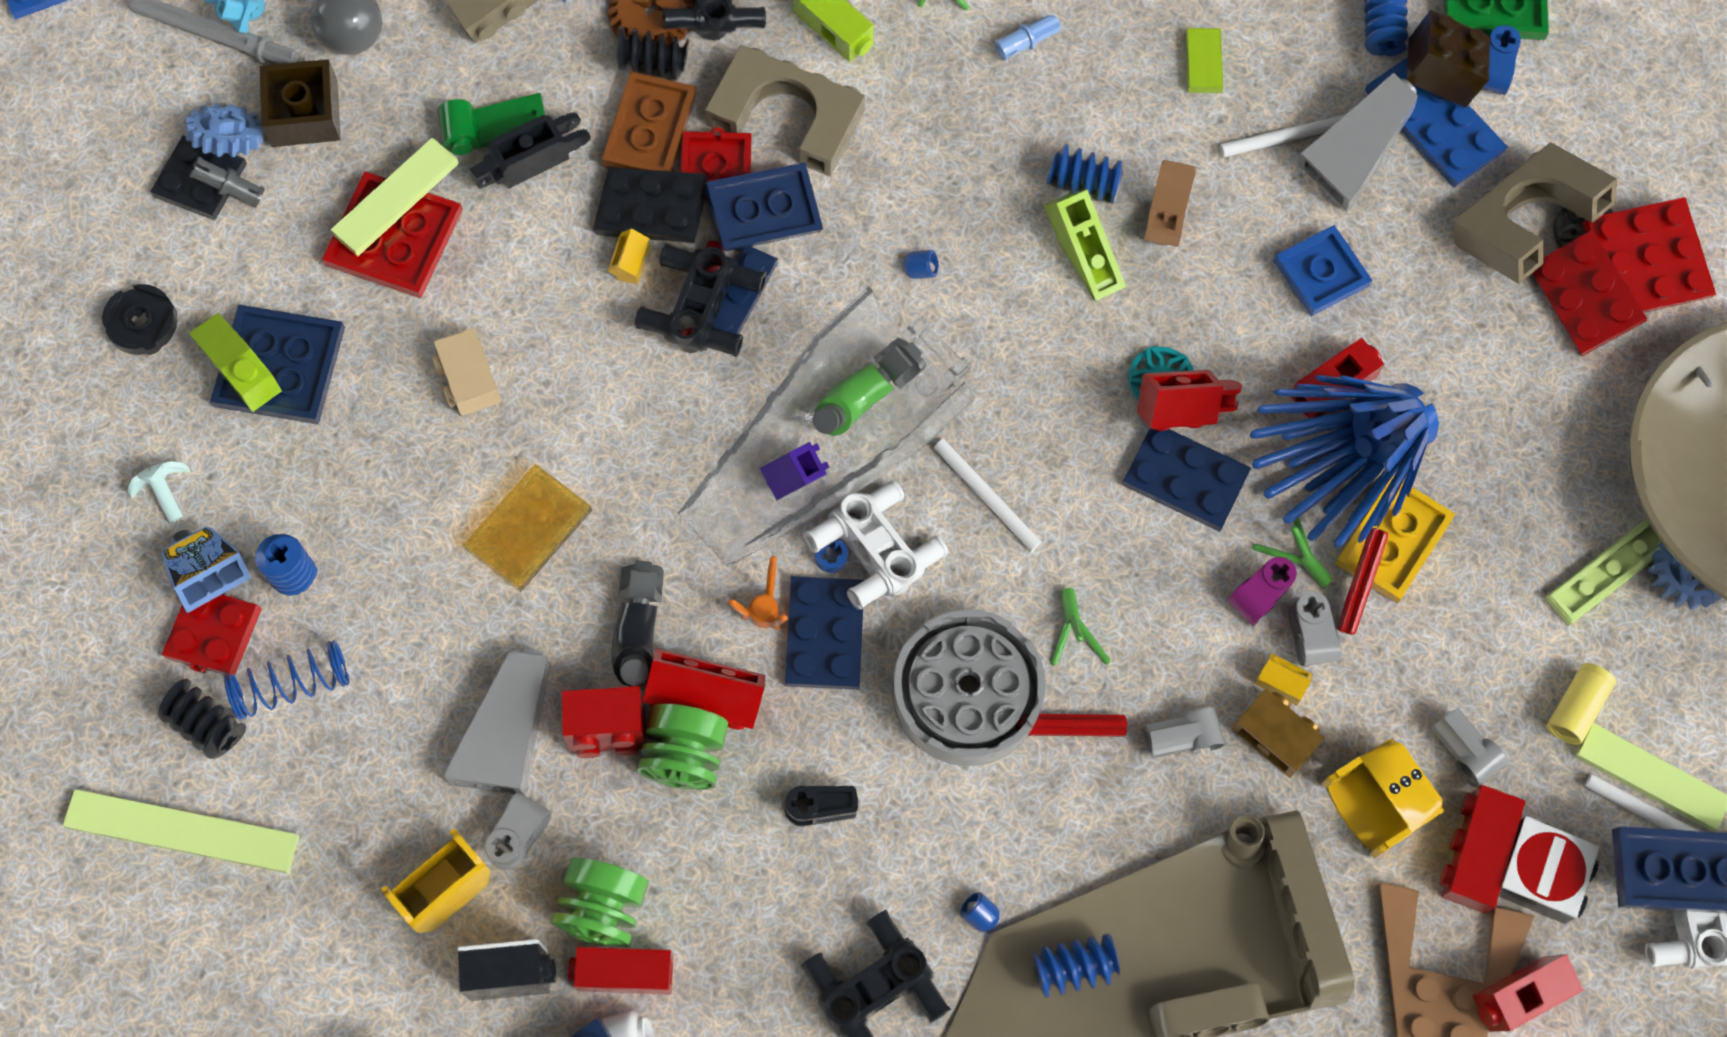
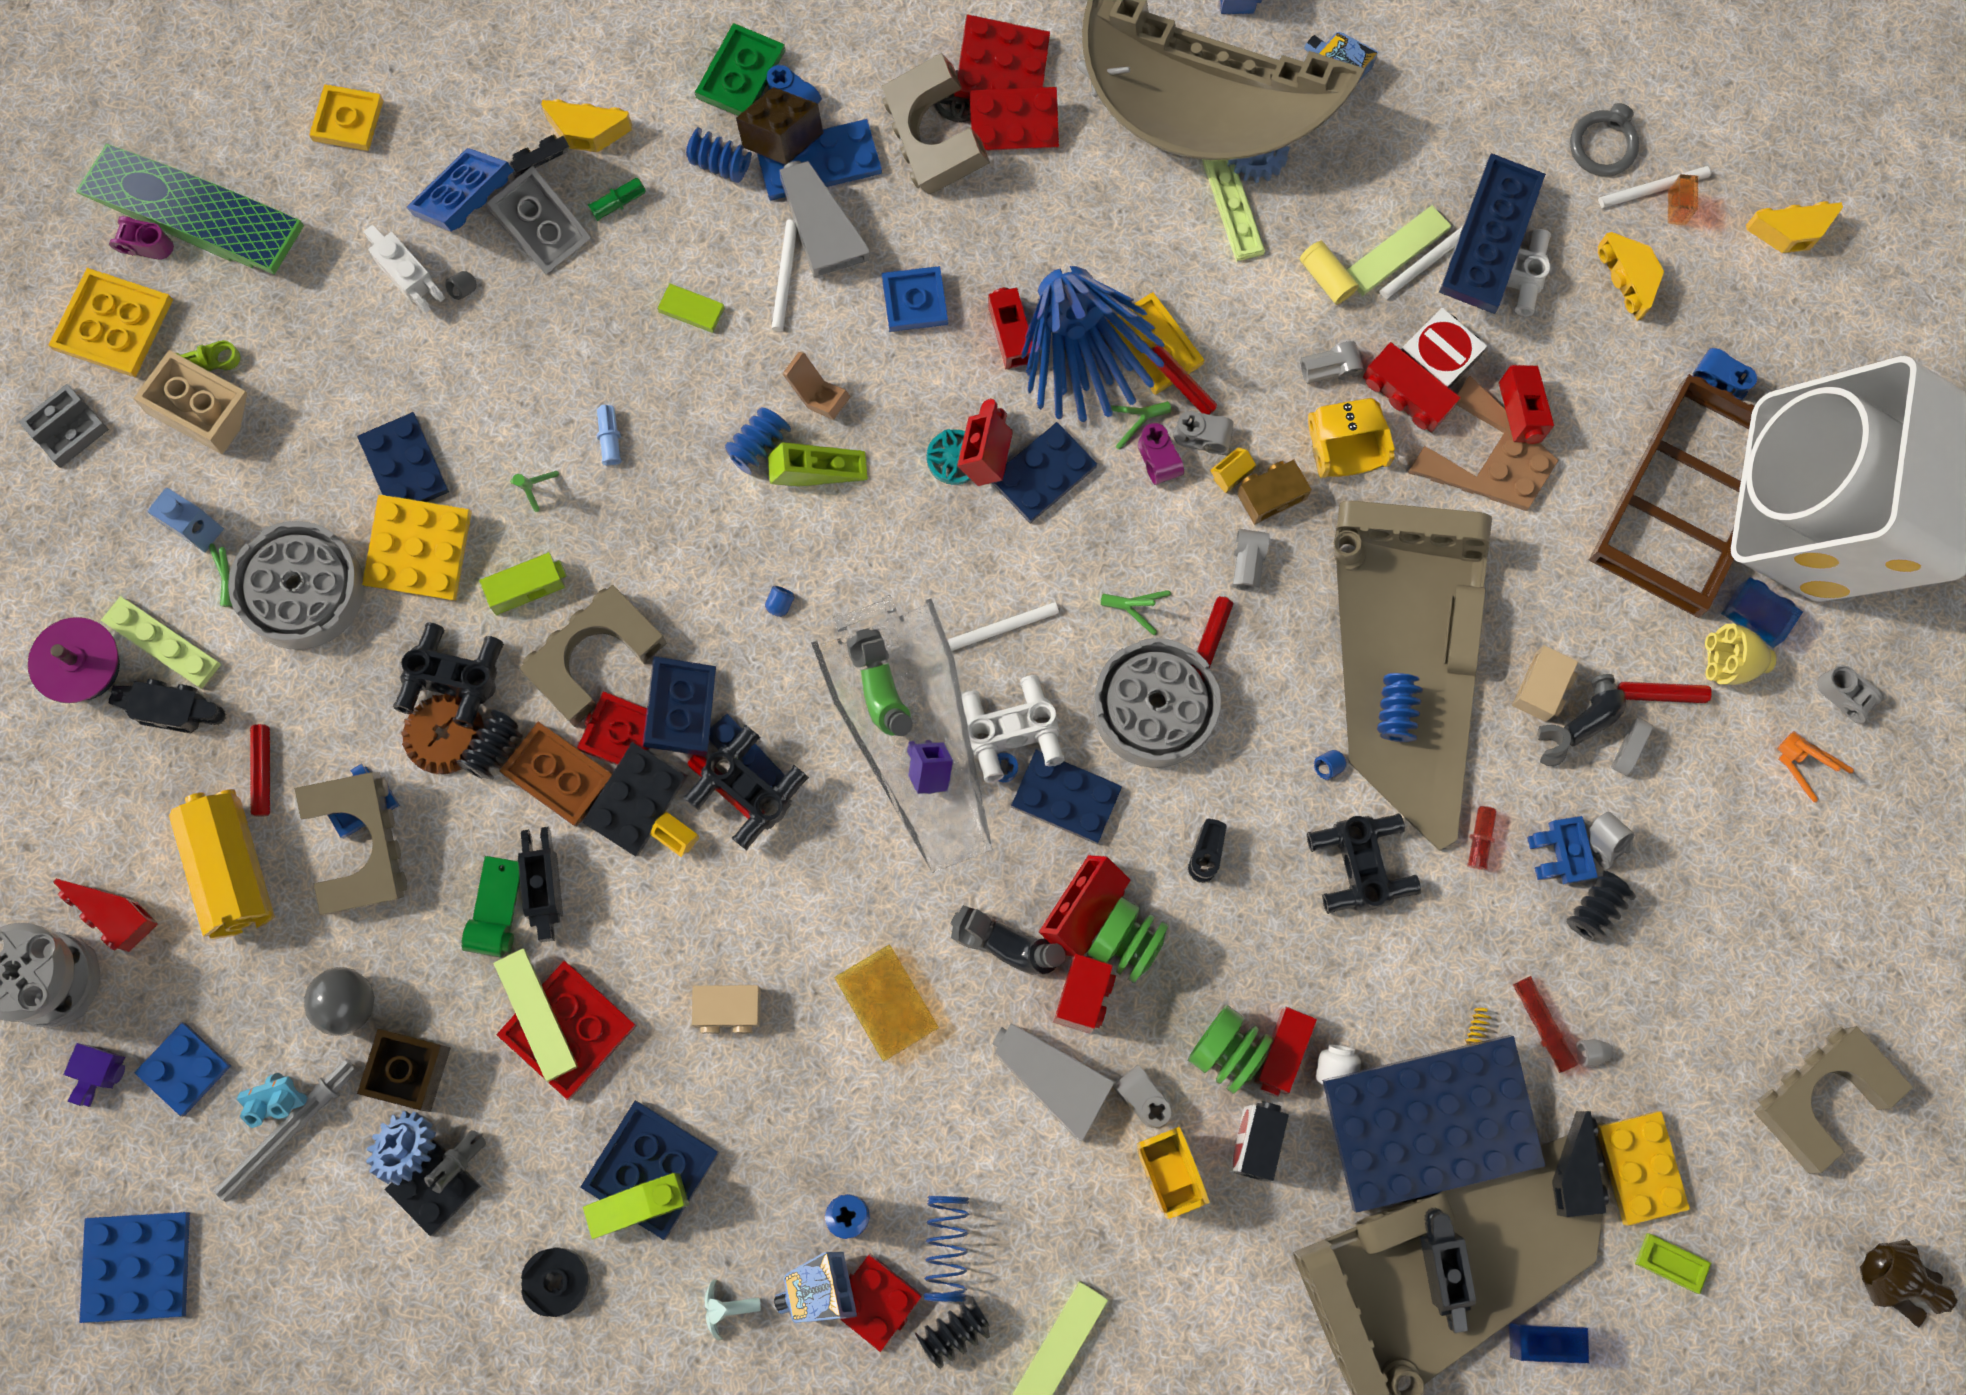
camera: 70 degrees left, 5 degrees up
orange plant [729,556,787,630] -> none

